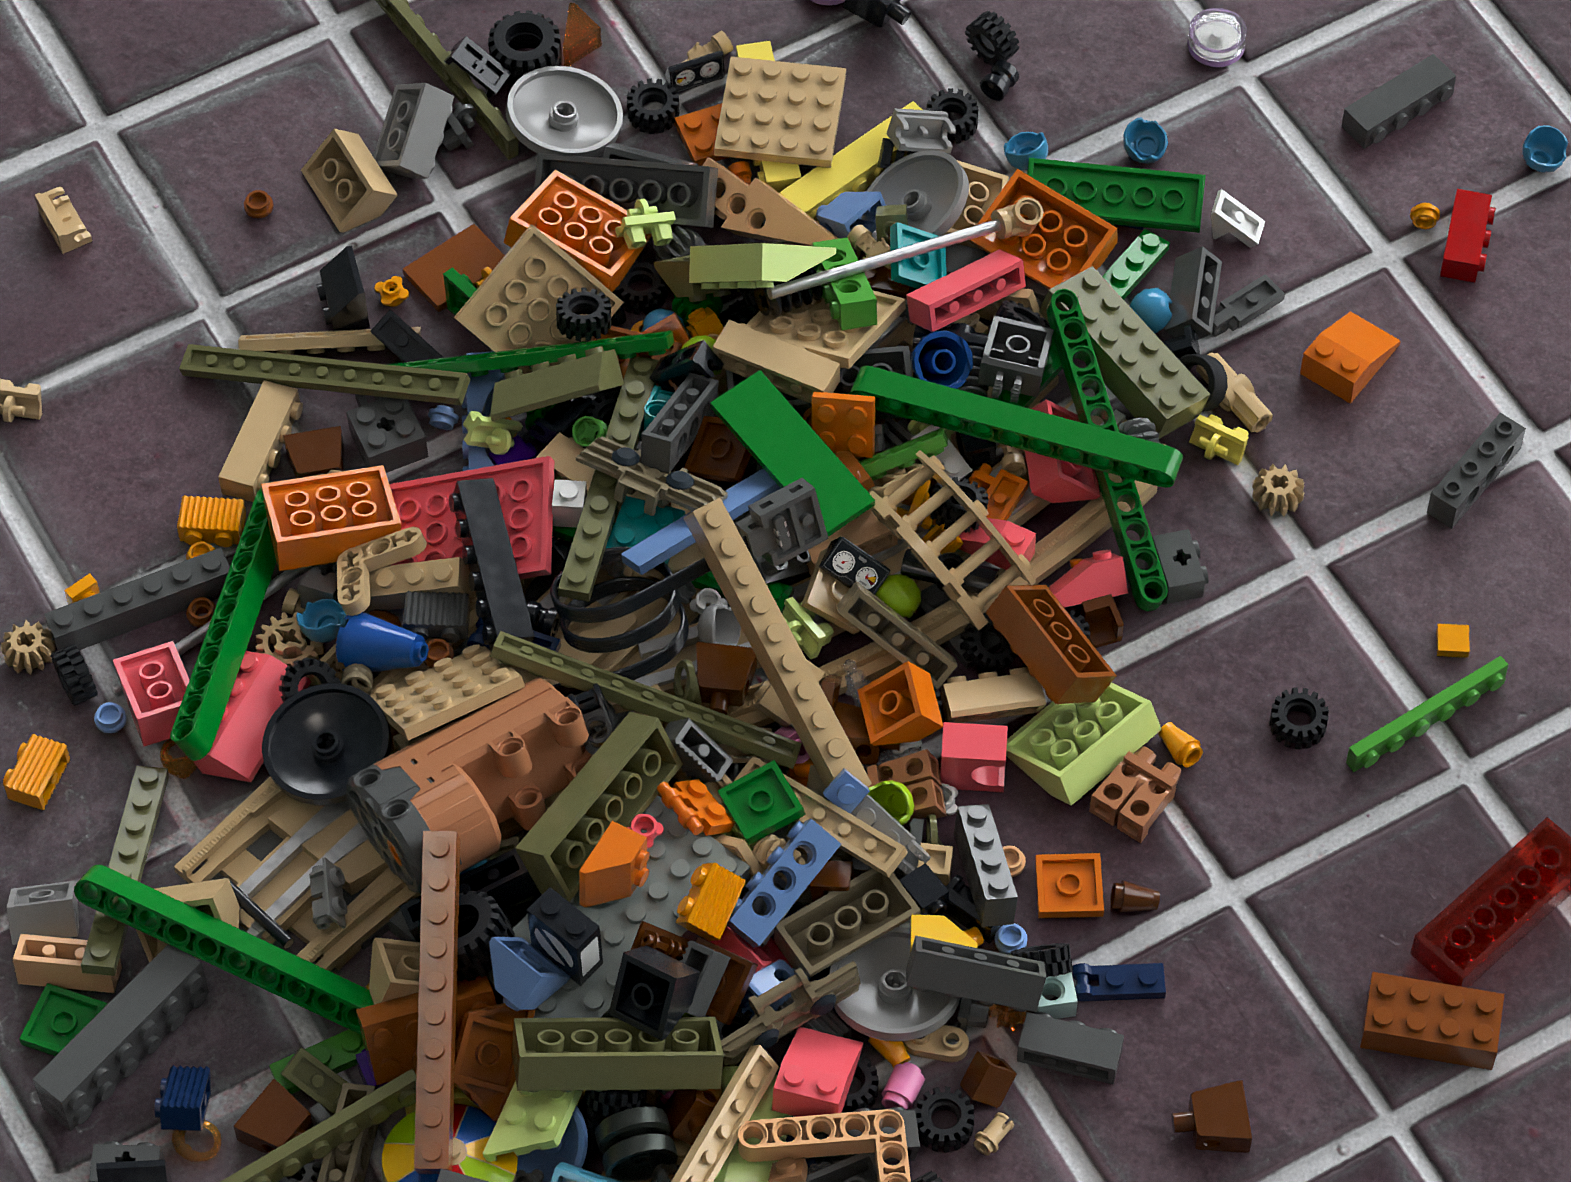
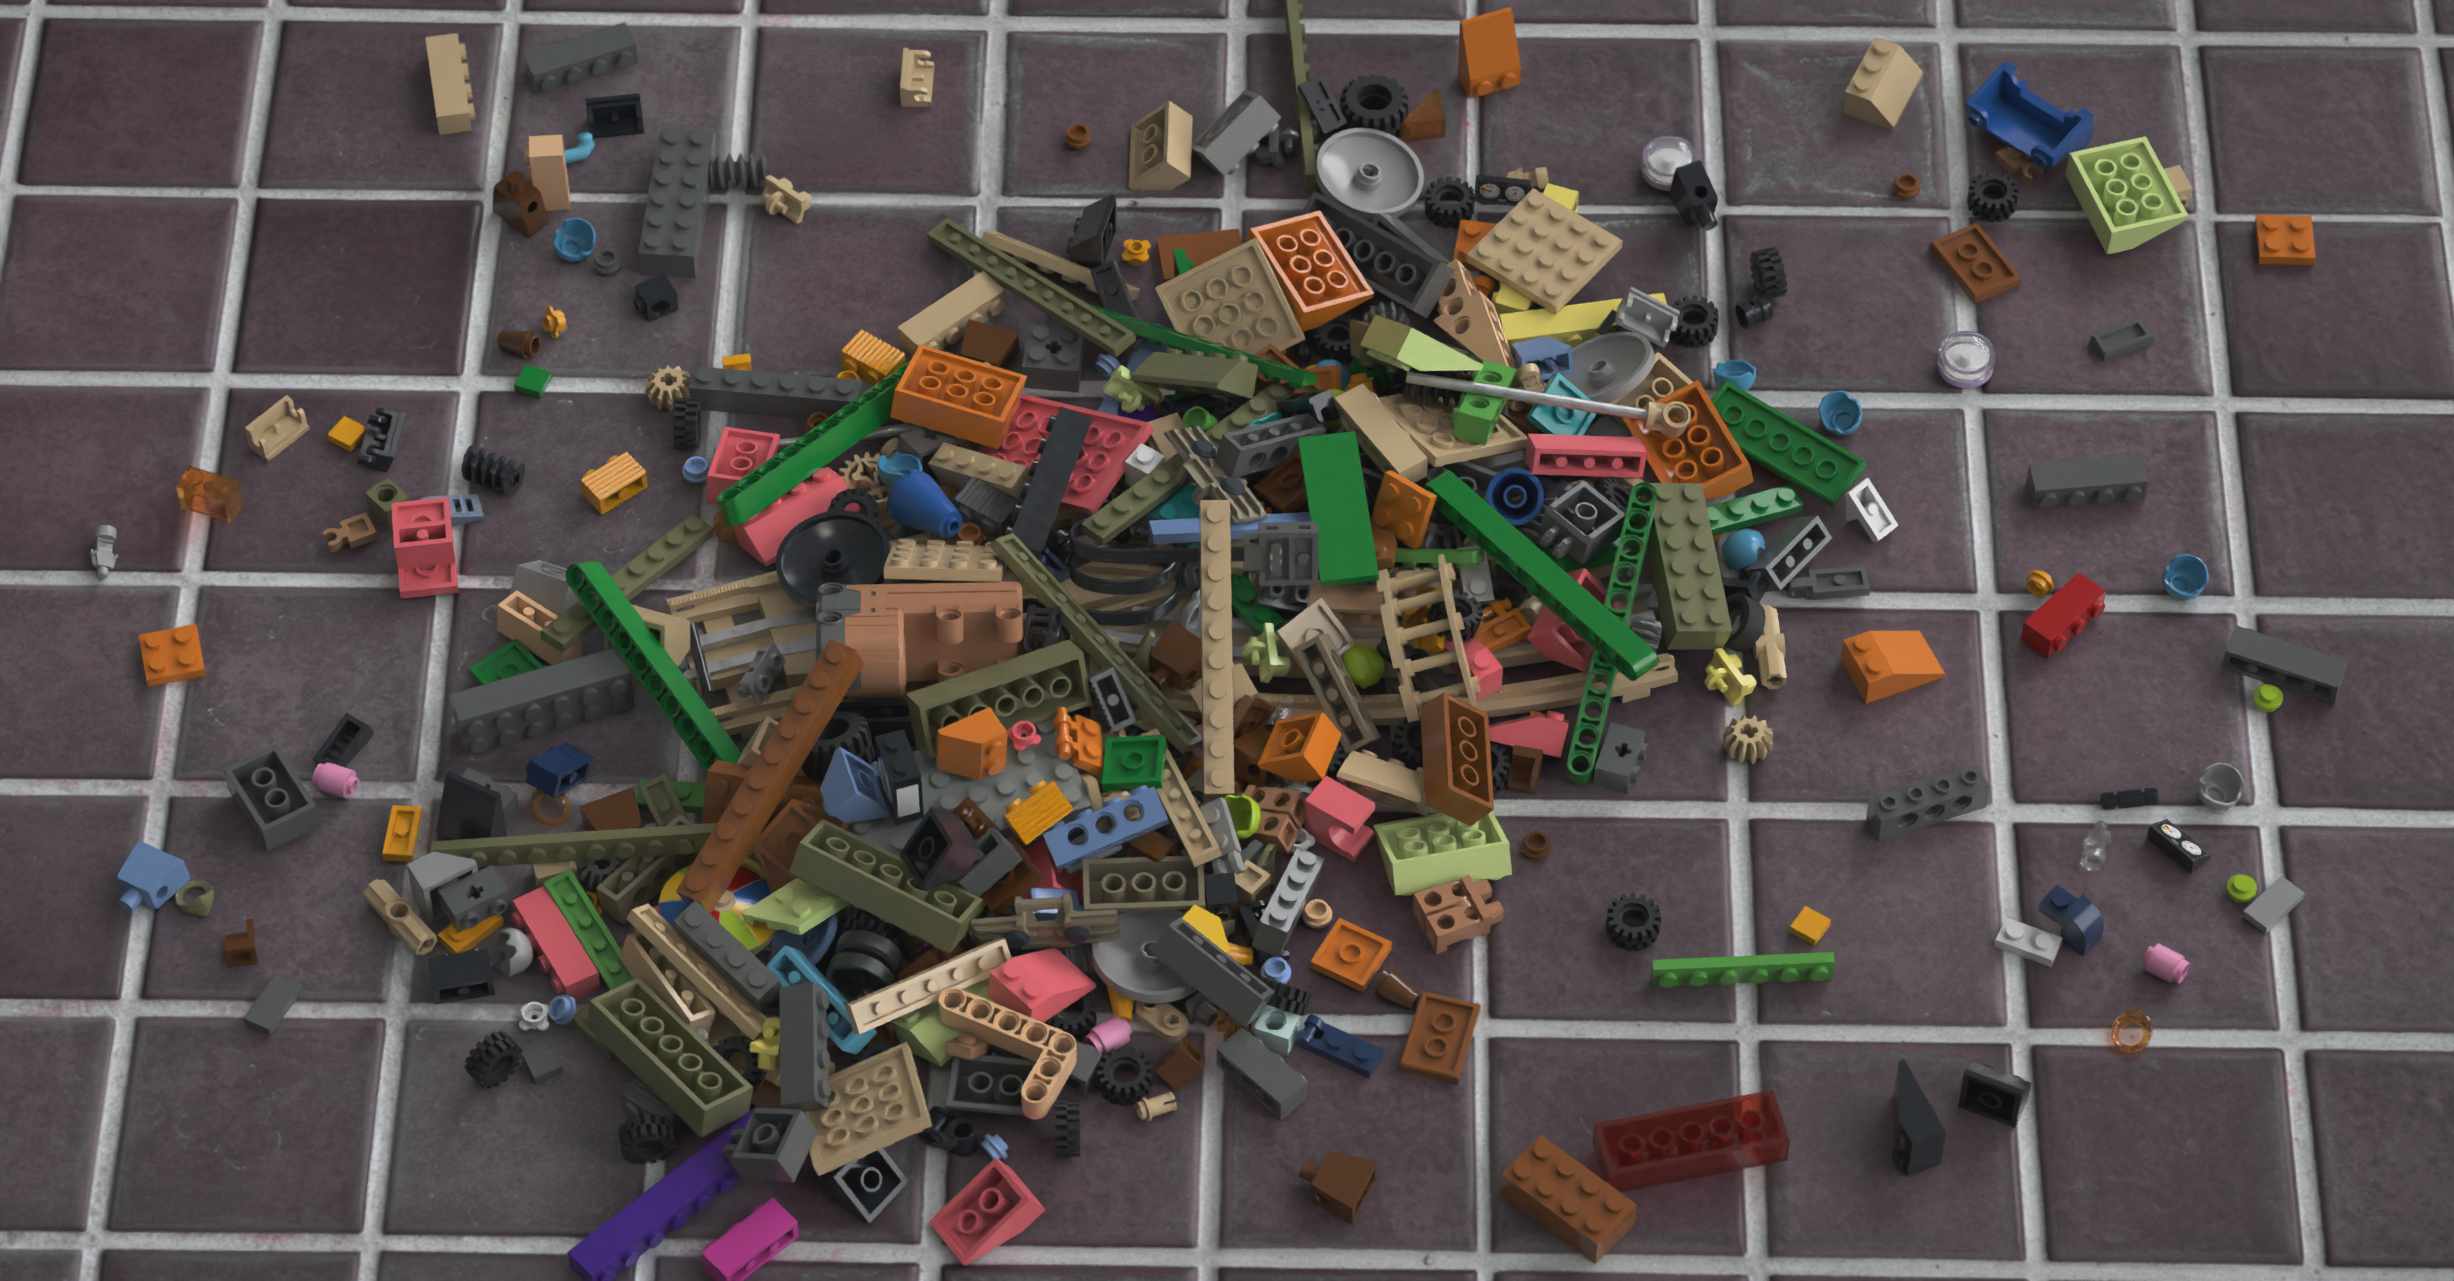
camera: 30 degrees right, 5 degrees down
tan beam [337,527,427,616] -> none
dark tan wheel [341,663,373,696] -> none
black tyre [556,288,611,342] -> none
yellowish green hips [615,199,676,249] -> none
slope [819,537,891,595] -> none
medium blue plate [823,768,870,813] -> none
olive brick [875,204,908,244] -> none
light orange cone [1158,722,1203,767] -> none
none -> dark orange tile [1399,991,1481,1084]
none -> reddish brown plate [1521,831,1551,860]

